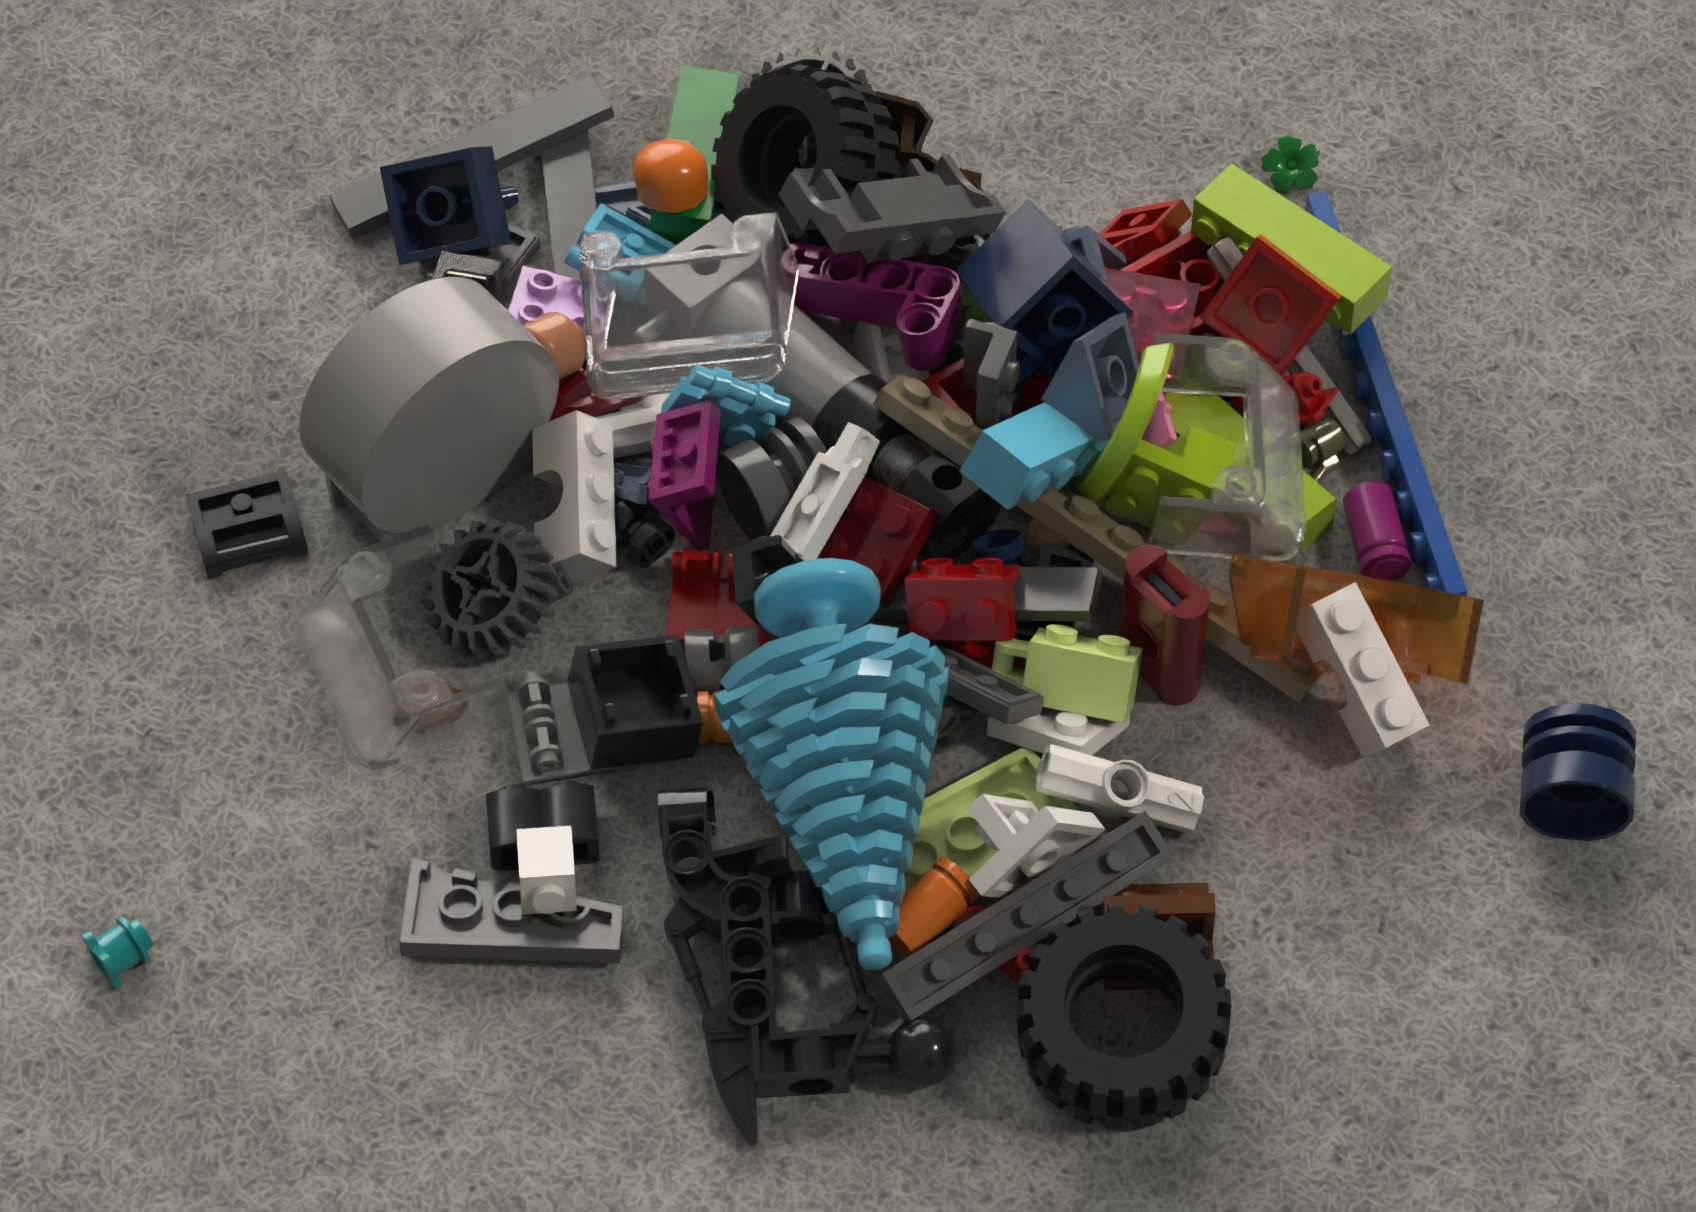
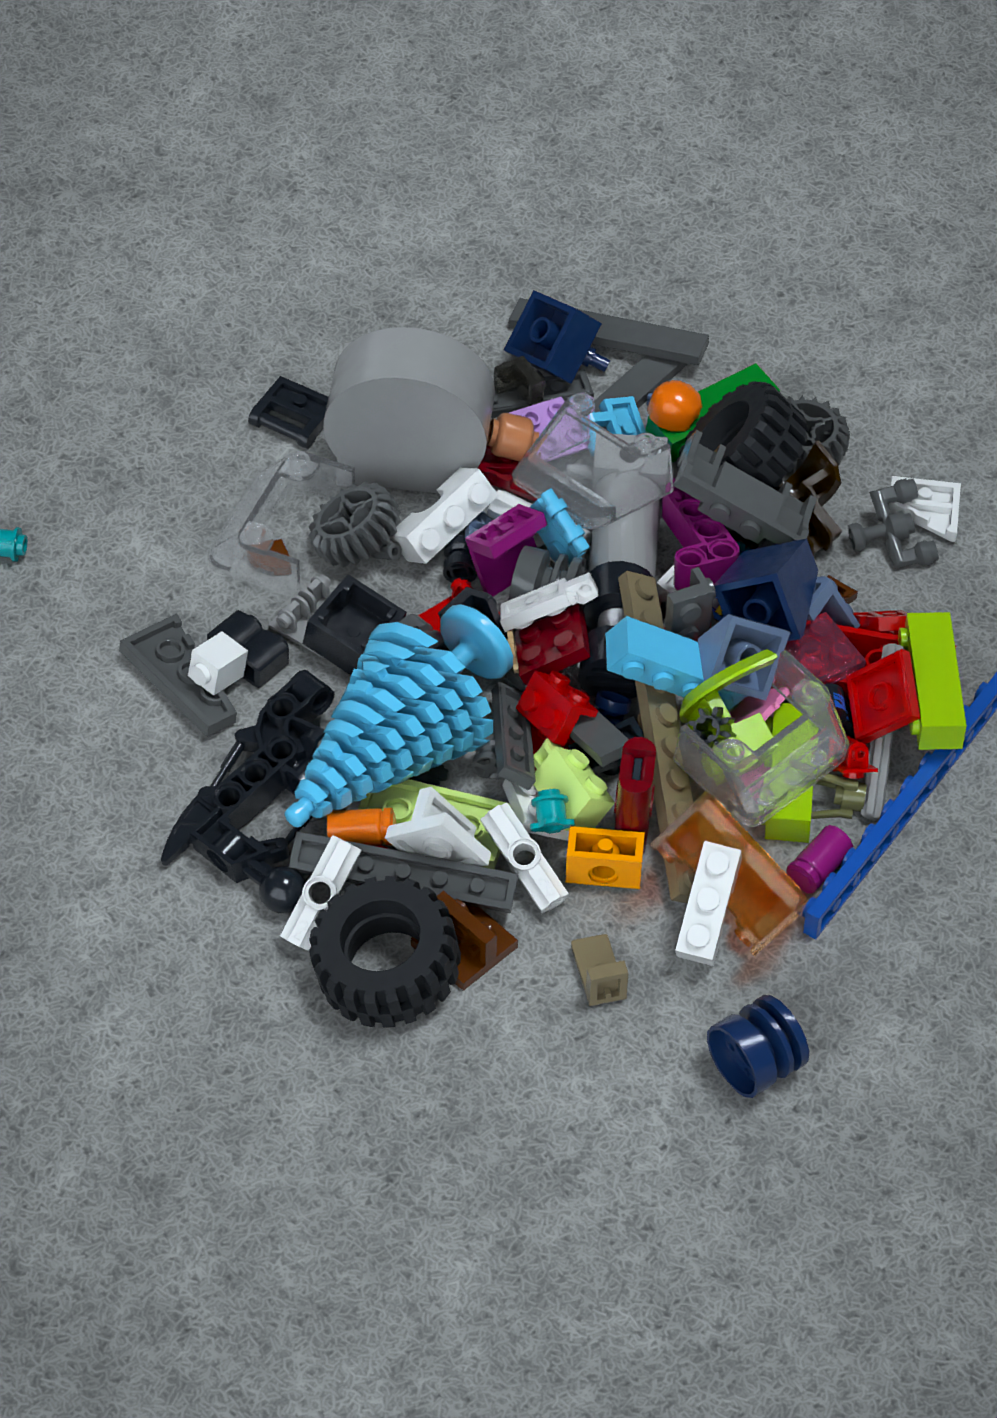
camera: 45 degrees right, 5 degrees down
none -> white piece [280,835,362,951]
none -> teal brick [530,789,575,834]
none -> light orange brick [565,826,645,889]
none -> dark tan bracket [571,934,628,1006]
none -> gear [688,707,737,752]
none -> dark grey piece [848,478,939,569]
none -> white wing [889,476,961,542]

